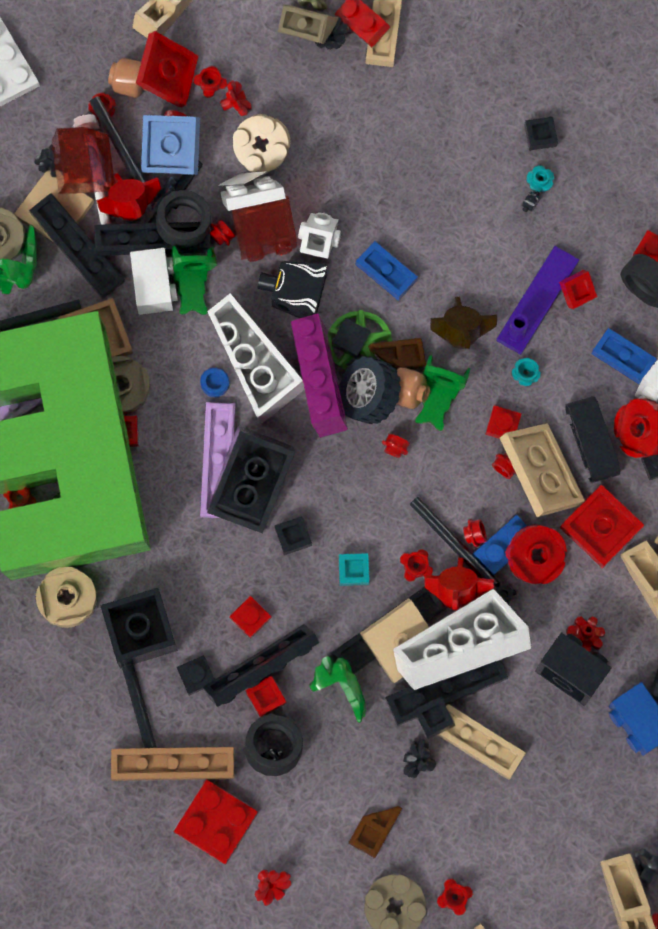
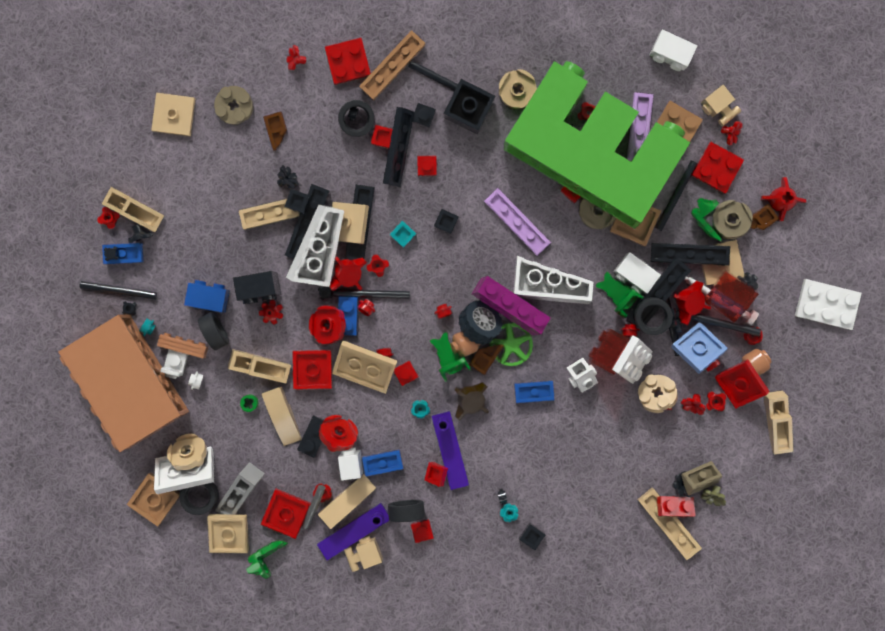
camera: 140 degrees right, 15 degrees up
blue tile [200,367,230,397] -> none
black slope [207,425,295,534] -> none
white sticker [218,171,267,186] -> none
black torso [258,261,328,318] -> none
green hair [309,656,366,723] -> none
black tile [332,318,371,359] -> none
red plate [437,879,473,915] -> none
black beam [565,396,620,483] -> none

